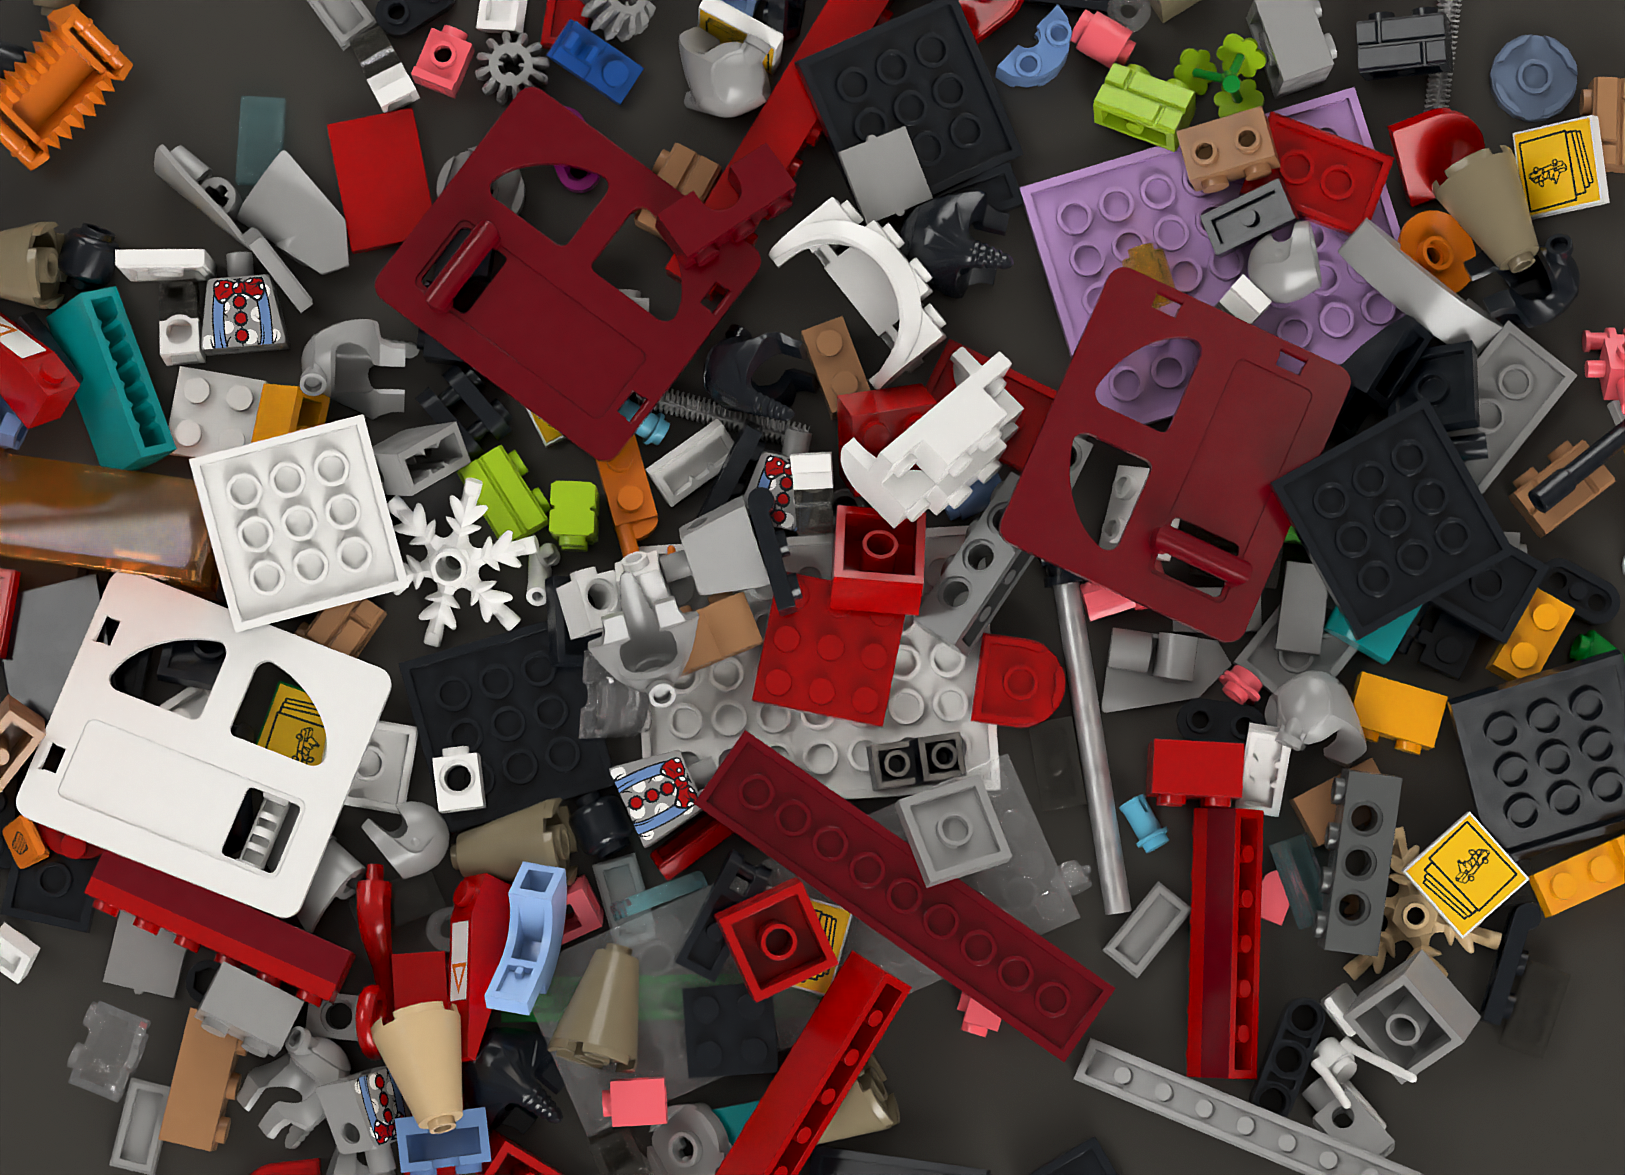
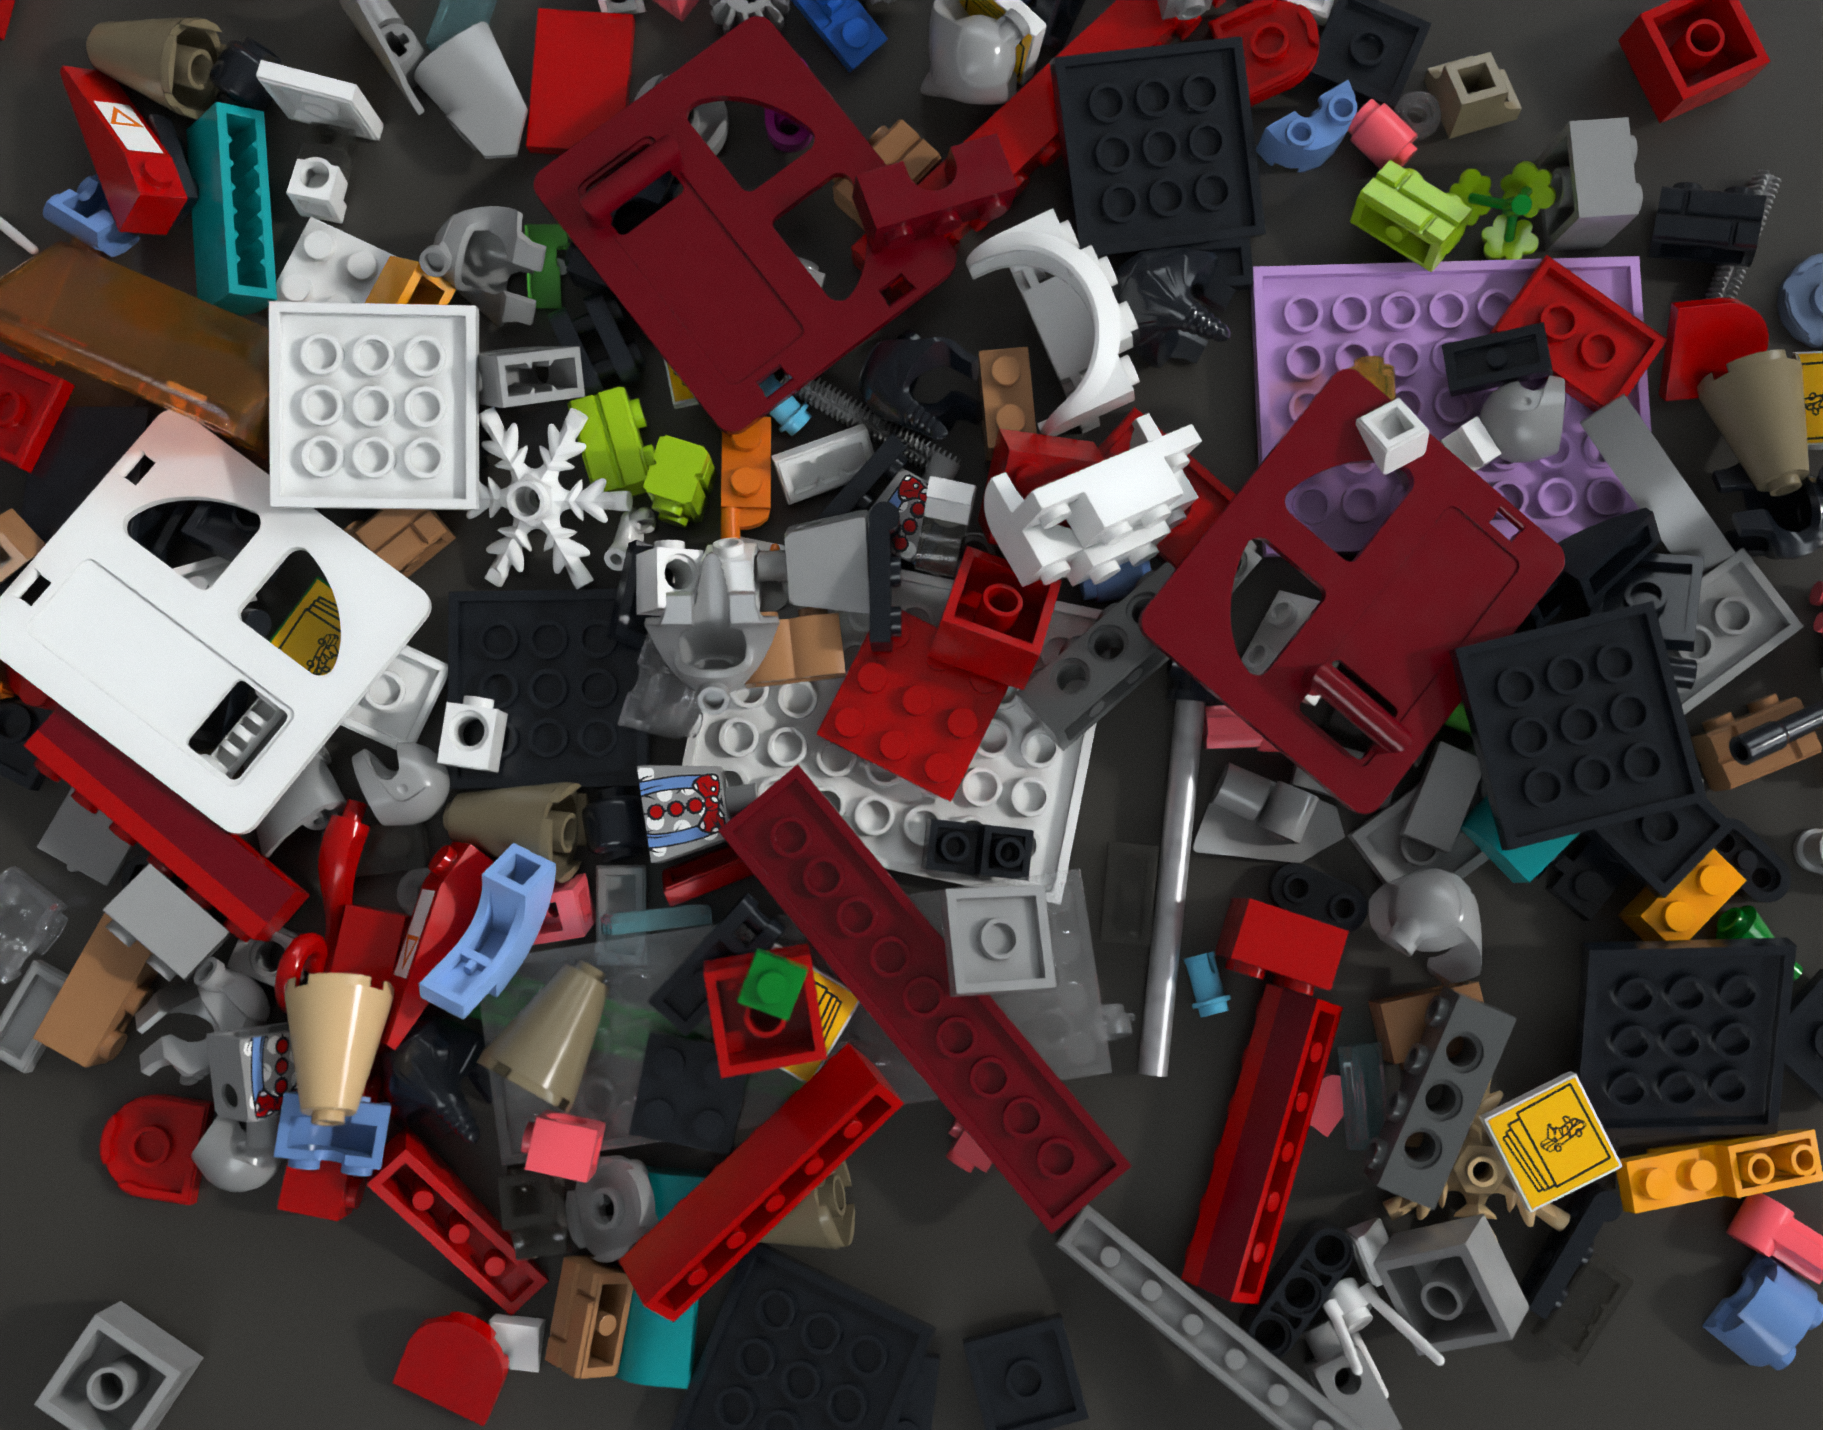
camera: 10 degrees right, 0 degrees up
torso [201,252,290,356] -> none
light grey tile [241,227,313,313] -> none
light grey piece [838,126,933,225] -> none
red tile [970,633,1066,728] -> none
light grey tile [1102,881,1191,978] -> none
medium nougat brick [1176,106,1281,193] -> none
coral plate [1218,665,1263,706] -> none
white plate [1235,723,1291,817] -> none
light orange brick [1351,671,1448,755] -> none
orange dish [1398,210,1476,293] -> none
none -> bright green piece [524,224,570,308]
none -> green plate [737,948,808,1021]
none -> white slope [1355,398,1430,475]

